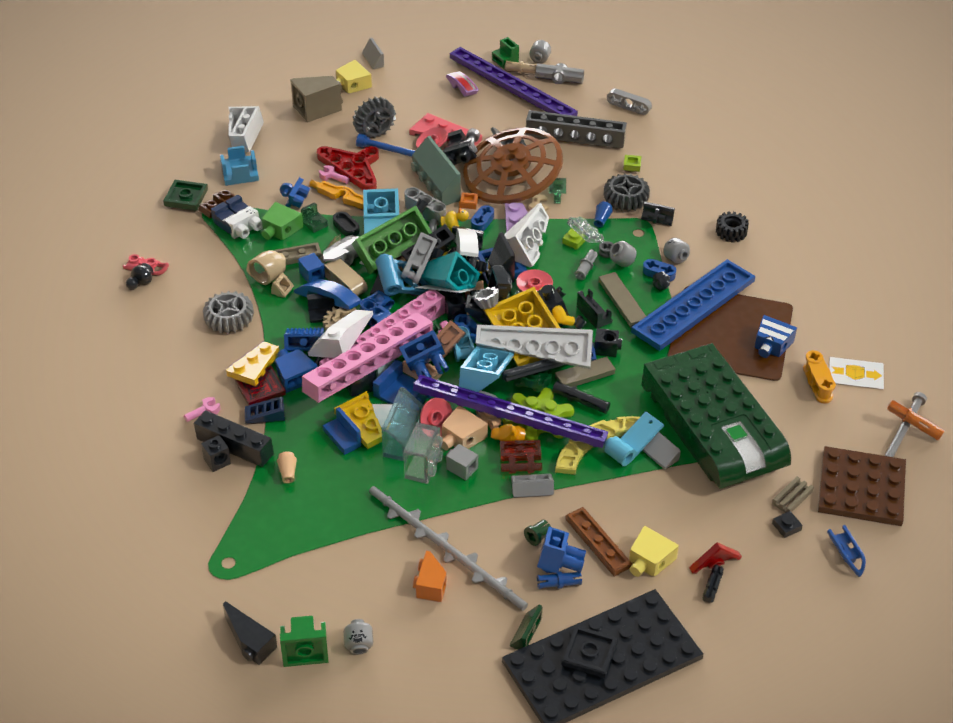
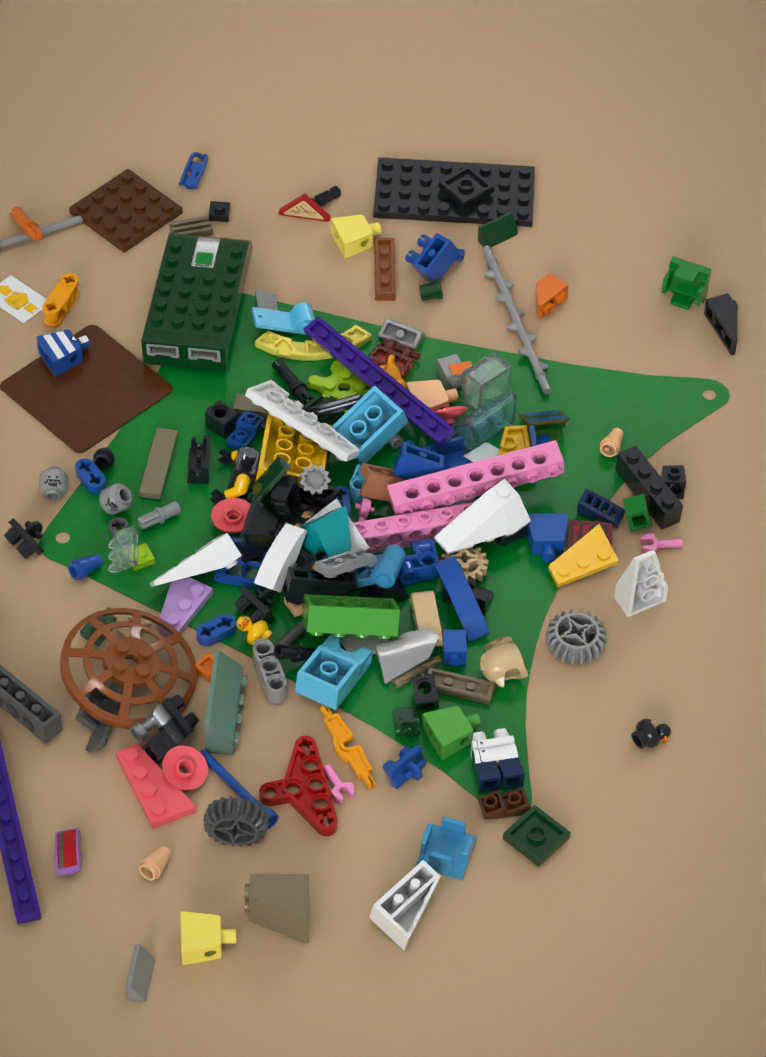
camera: 150 degrees left, 5 degrees up
coral piece [123,254,169,275] -> none
blue brick [284,327,324,351] -> none
black tile [333,212,360,236] -> none
light grey head [343,619,373,655] -> none
dark grey gear [603,173,650,212] -> none
blue plate [631,259,755,351] -> none
none -> light nougat cone [139,846,172,881]
none -> dark green slope [252,457,291,502]
none -> black brick [411,673,440,711]
none -> orange sticker [448,361,474,375]
none -> piece [520,410,570,432]
none -> white wedge [614,550,668,617]
none -> green brick [623,494,652,532]

